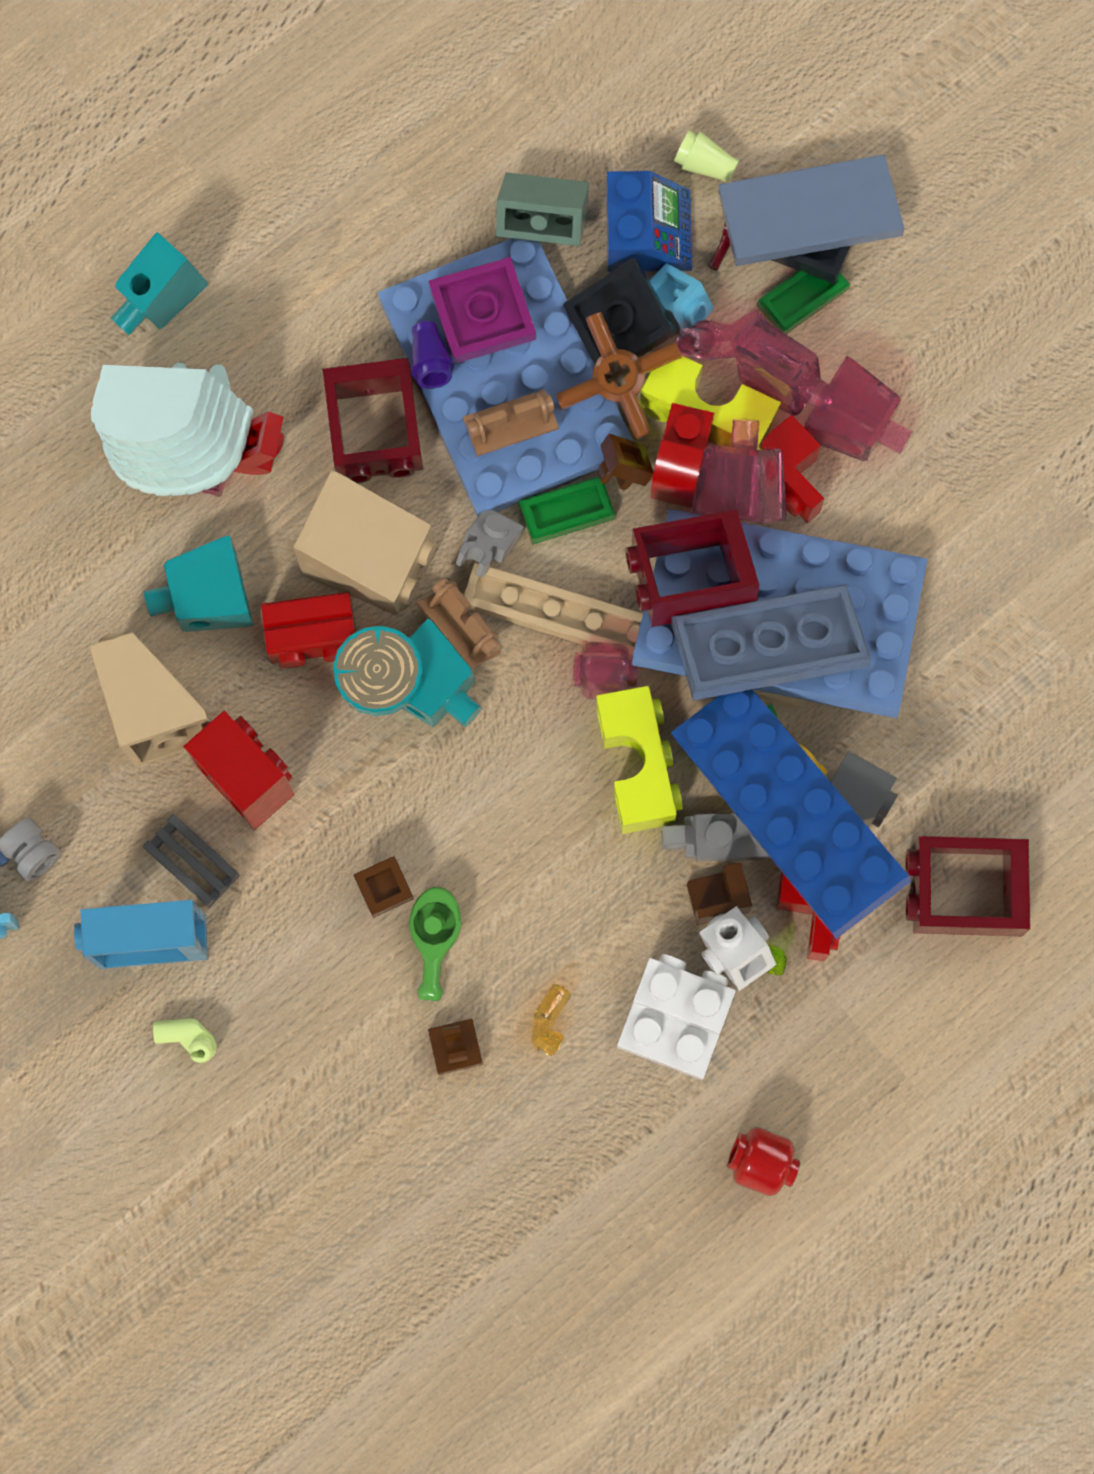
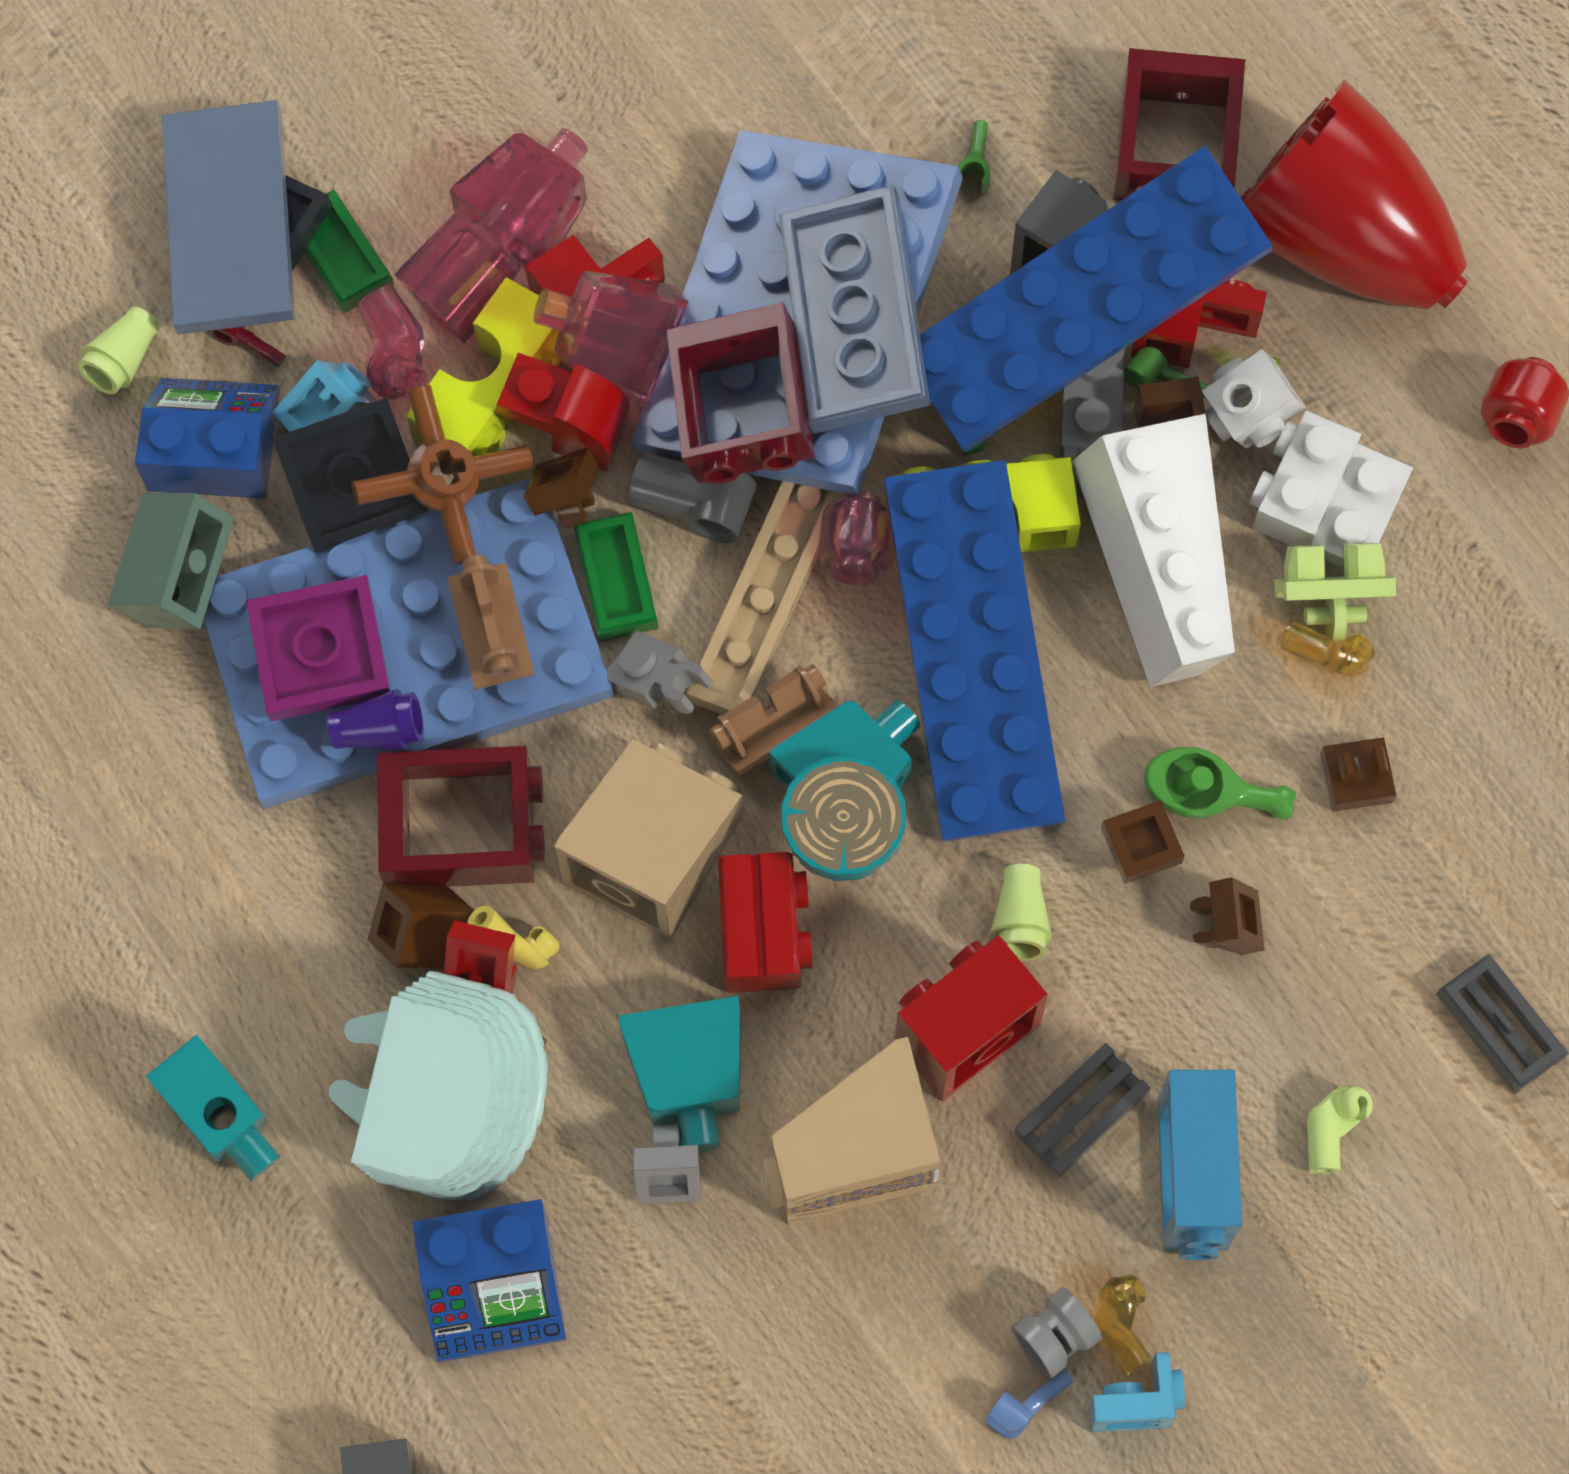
camera: 85 degrees left, 5 degrees down
none -> reddish brown panel [367,883,474,968]
none -> blue slope [412,1199,567,1363]
none -> light yellow arm [467,905,560,970]
none -> dark grey piece [628,452,757,543]
none -> light grey tile [633,1125,702,1204]
none -> blue plate [883,460,1065,843]
none -> bright green hand [958,120,990,194]
none -> yellowish green cone [989,864,1052,962]
none -> white wedge [1072,414,1235,687]
none -> clear yellow arm [1094,1274,1152,1377]
none -> bright green hand [1124,347,1209,399]
none -> reddish brown tile [1190,877,1265,955]
none -> red cylinder [1240,80,1468,310]
none -> yellowish green hips [1274,543,1396,642]
none -> dark grey tile [1436,954,1569,1095]

